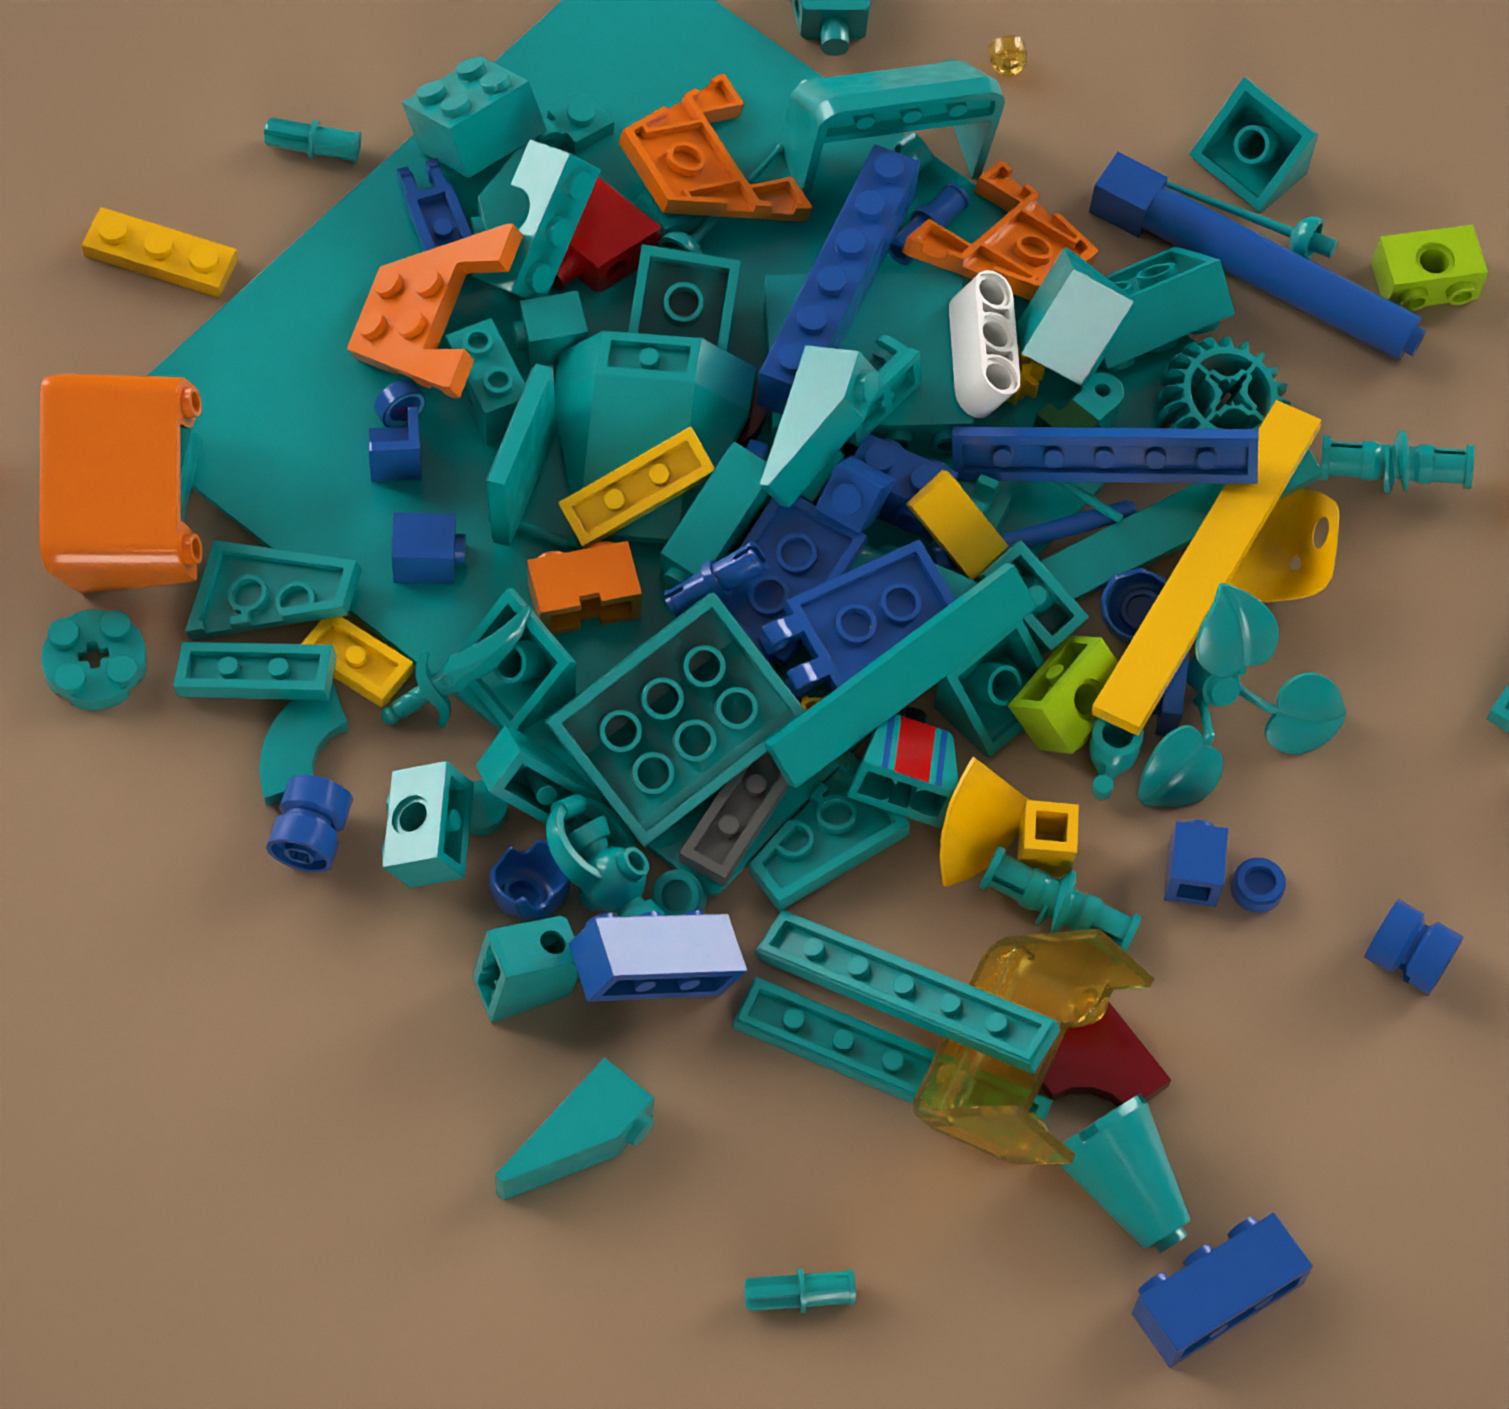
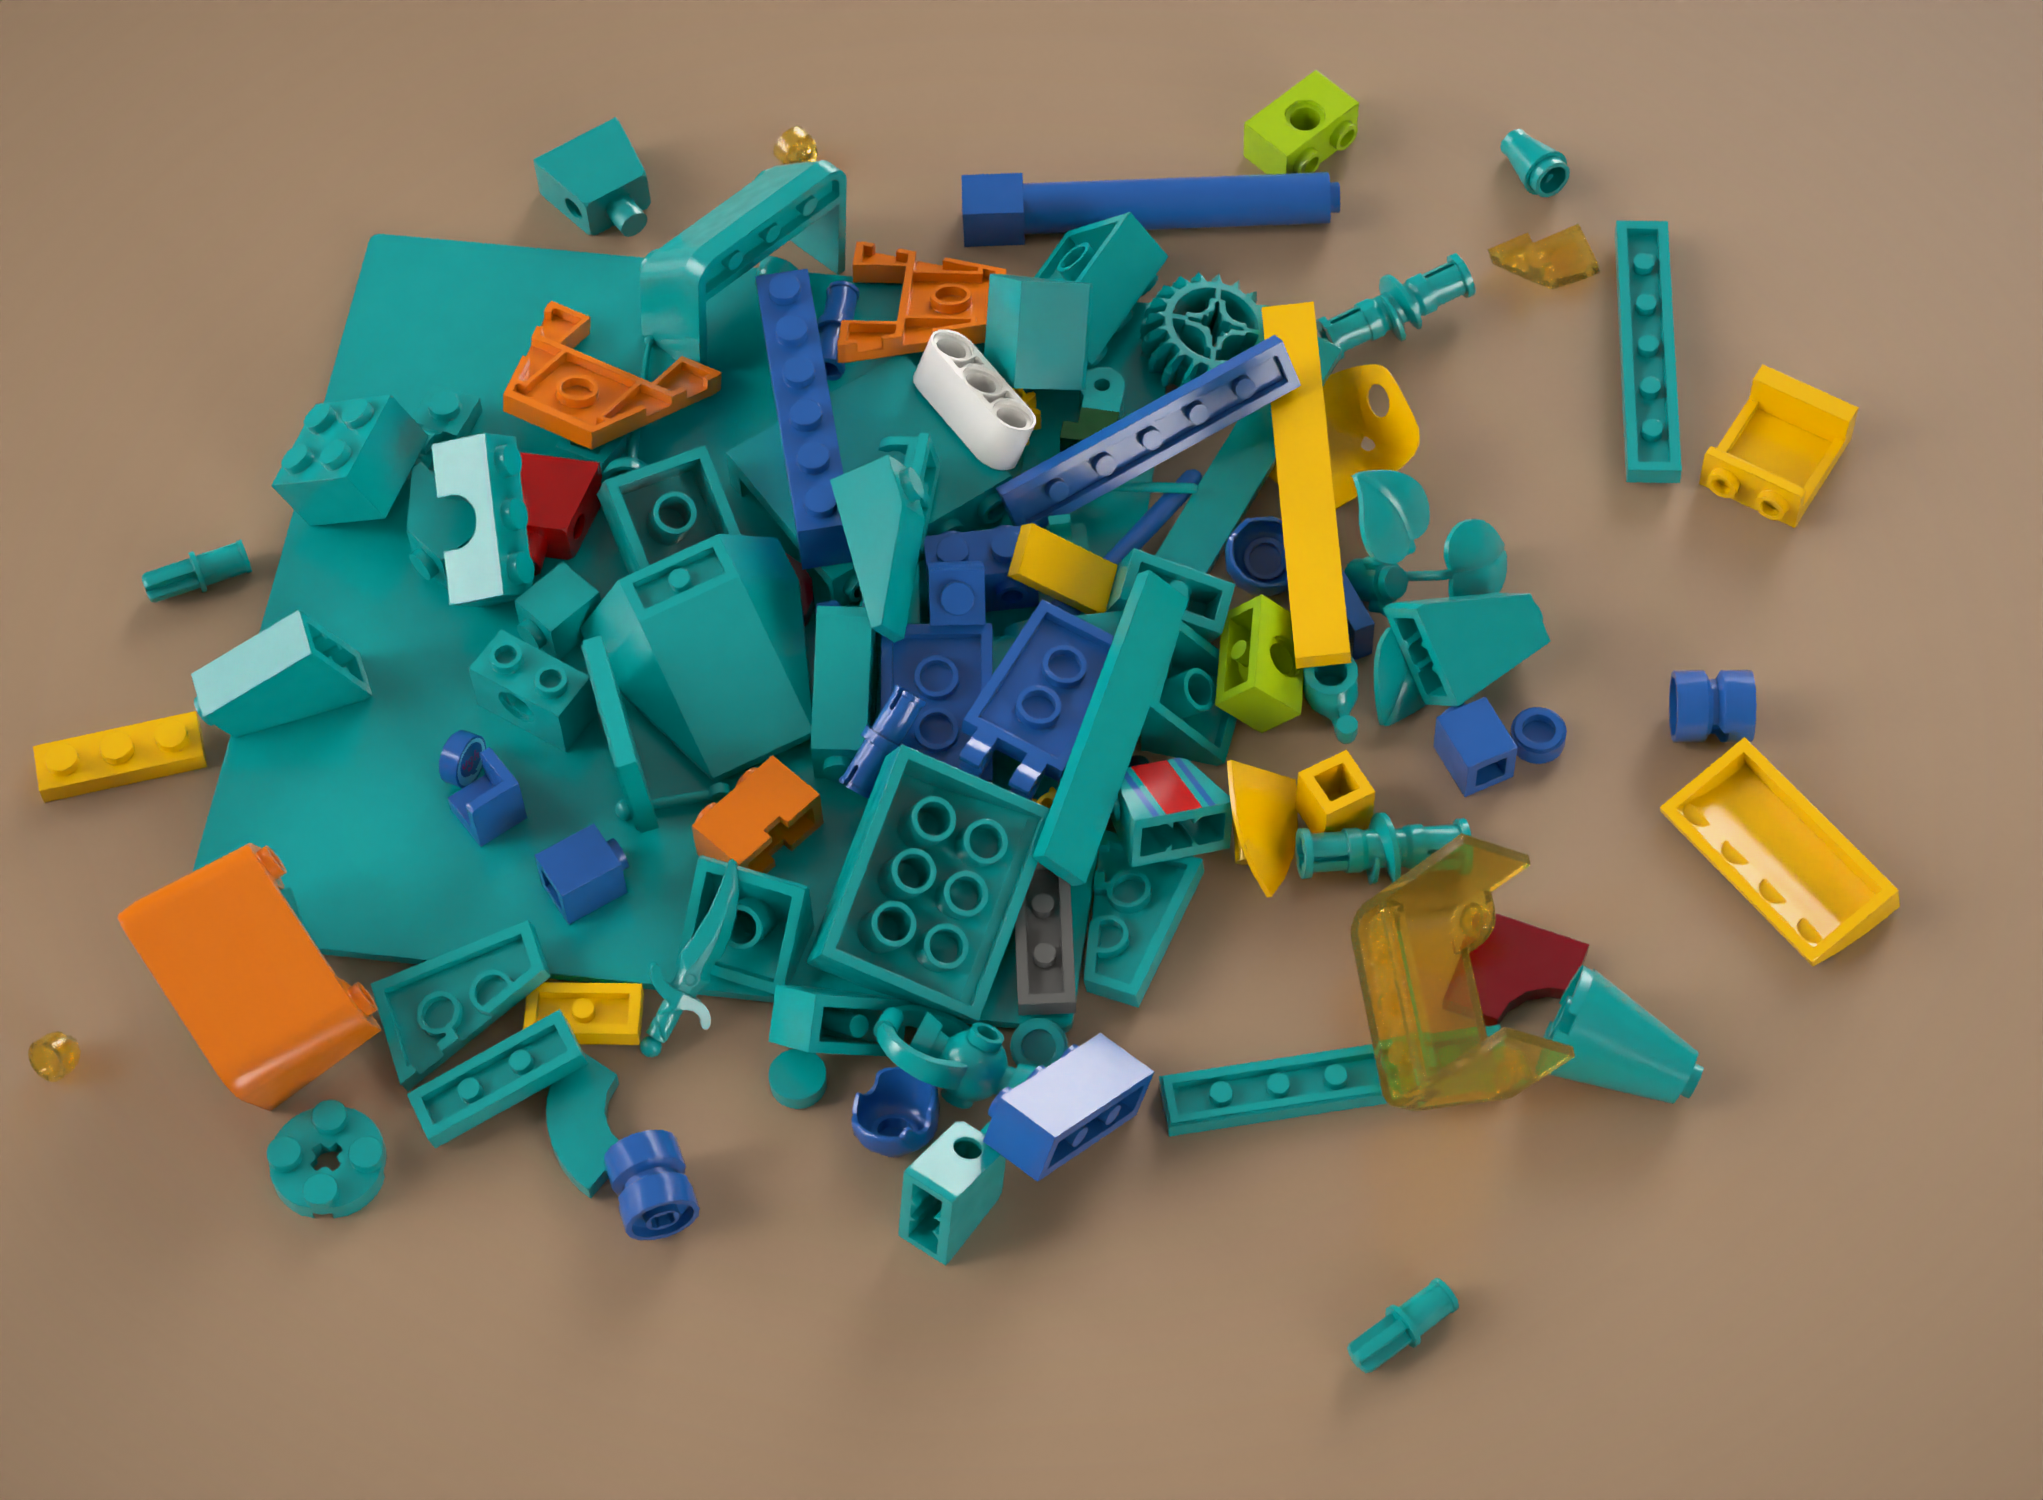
camera: 25 degrees left, 5 degrees down
orange wing [347,223,523,398] -> none
teal brick [381,761,474,888] -> none
blue hinge [396,158,472,252] -> none
teal slope [495,1057,655,1201] -> none
yellow plate [558,426,715,549] -> none
teal tile [755,909,1060,1074] -> none
blue brick [1131,1212,1313,1368] -> none
teal sword [1166,181,1338,260] -> none
teal slope [1189,77,1319,212] -> none
none -> teal slope [191,610,373,738]
none -> teal slope [1383,593,1551,706]
none -> yellow slope [1660,737,1900,966]

